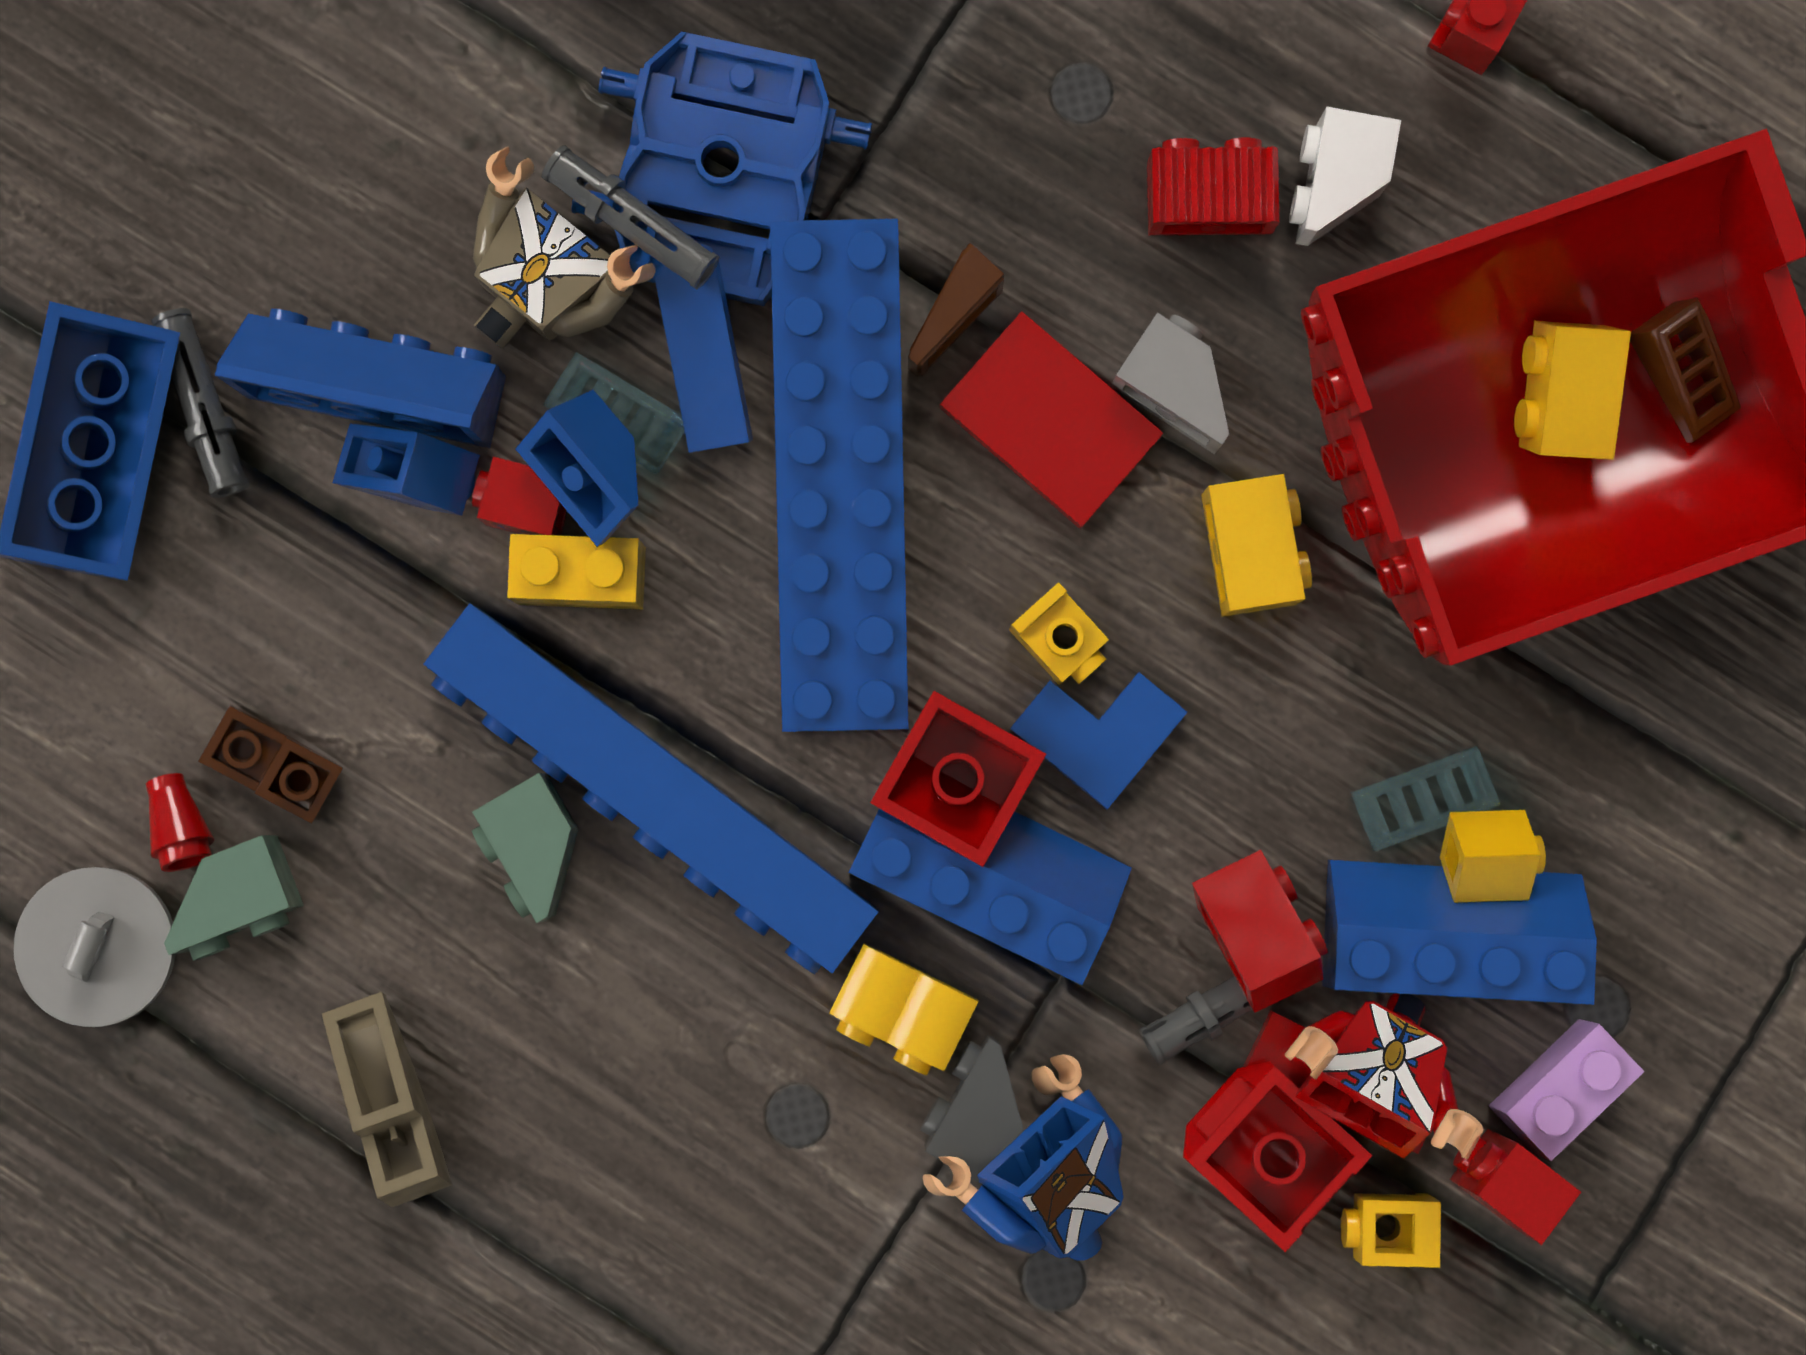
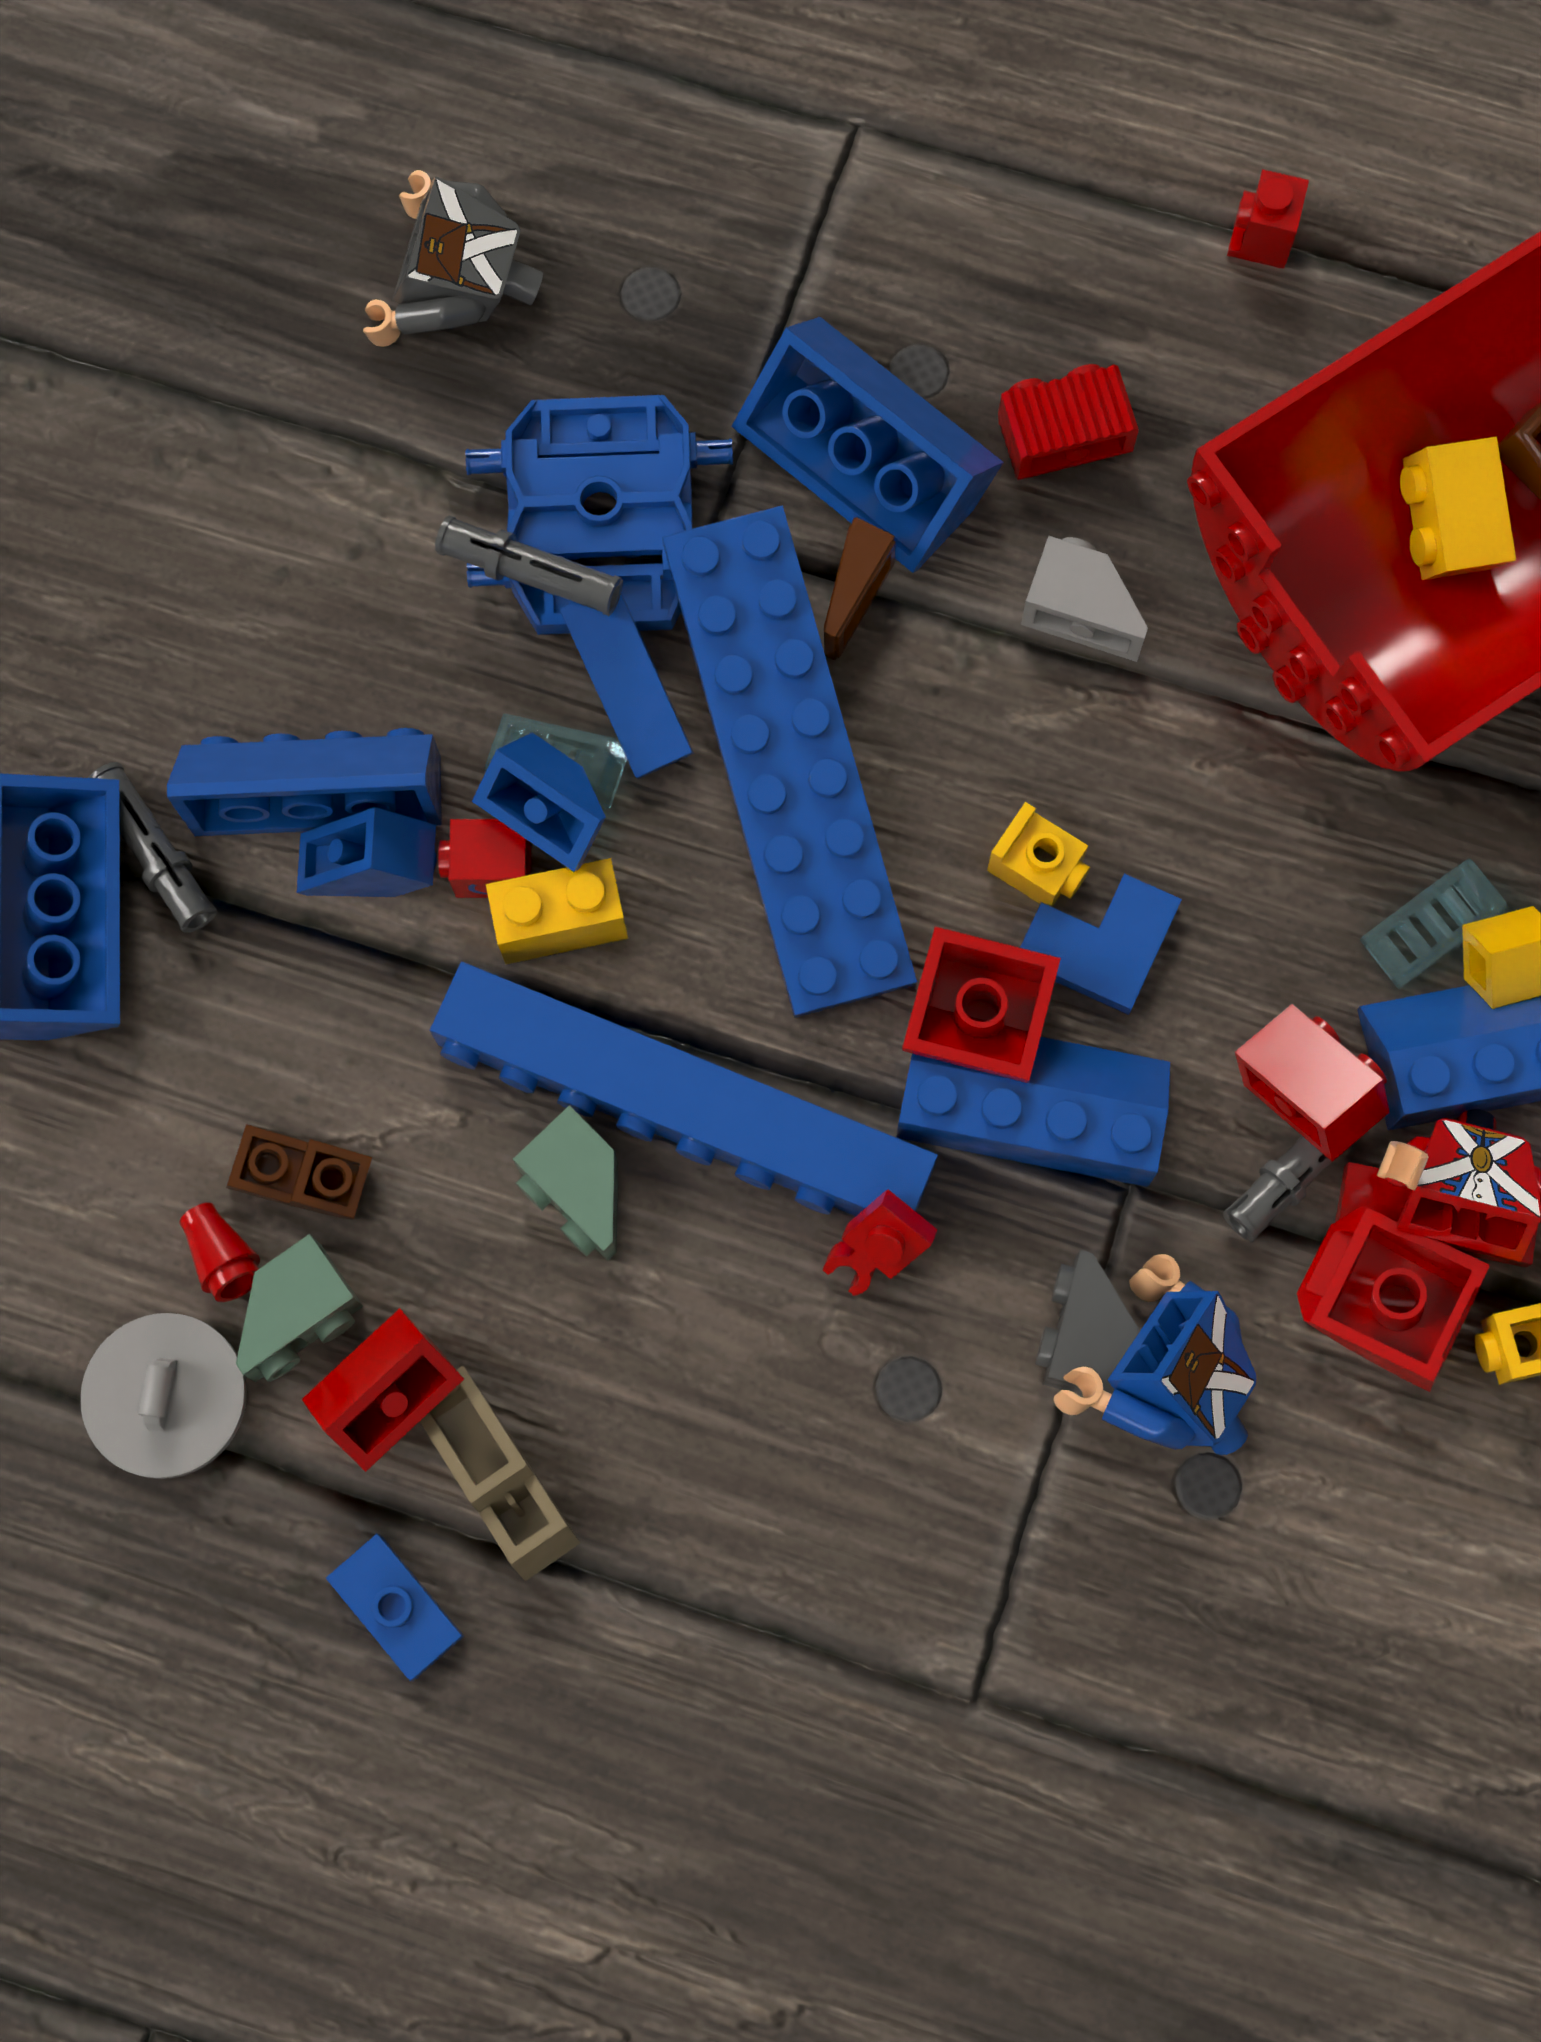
camera: 10 degrees left, 10 degrees down
torso [473,146,656,350] -> none
yellow brick [829,943,979,1076] -> none
red tile [939,311,1164,530] -> none
yellow brick [1201,474,1312,617] -> none
white slope [1289,107,1401,246] -> none
none -> red brick [302,1308,464,1472]
none -> blue plate [326,1533,464,1681]
none -> blue slope [731,317,1004,573]
none -> red plate [822,1189,937,1296]

